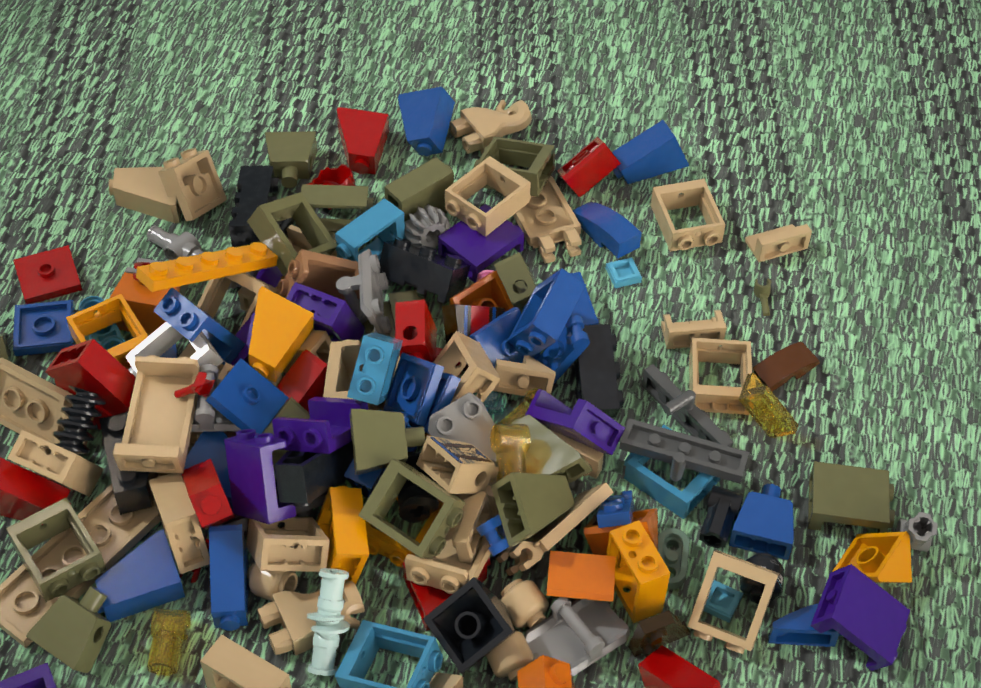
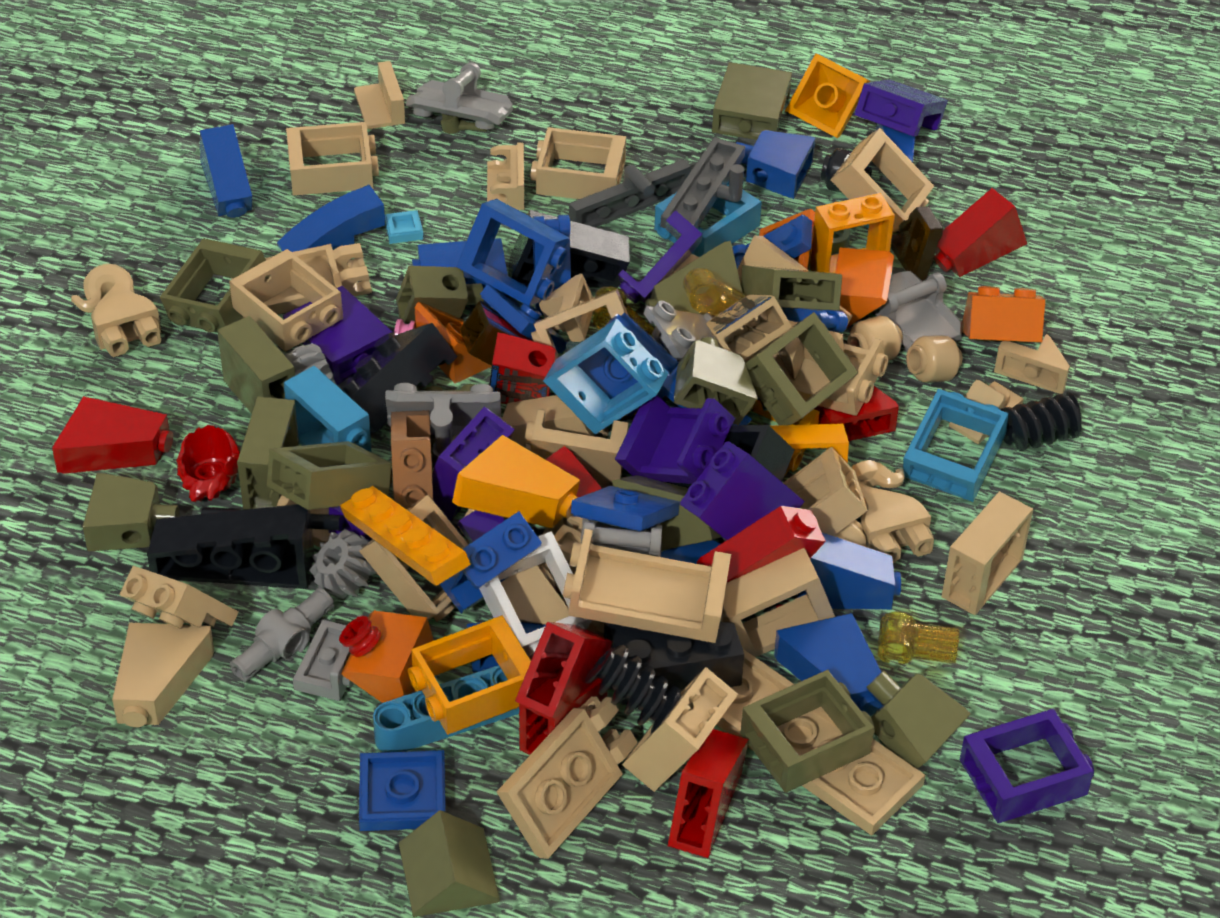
camera: 85 degrees left, 5 degrees down
red plate [13,245,82,304] -> none
red hand [174,372,215,398] -> none
light aqua piece [307,568,350,676] -> none
blue slope [398,87,455,156] -> none
black slope [423,577,515,674] -> none
red slope [557,136,621,197] -> none
black piece [699,485,744,549] -> none
clear yellow panel [738,373,798,438] -> none
reddish brown slope [752,341,820,392] -> none
light grey piece [896,512,938,552] -> none
none -> light grey shield [406,62,513,130]

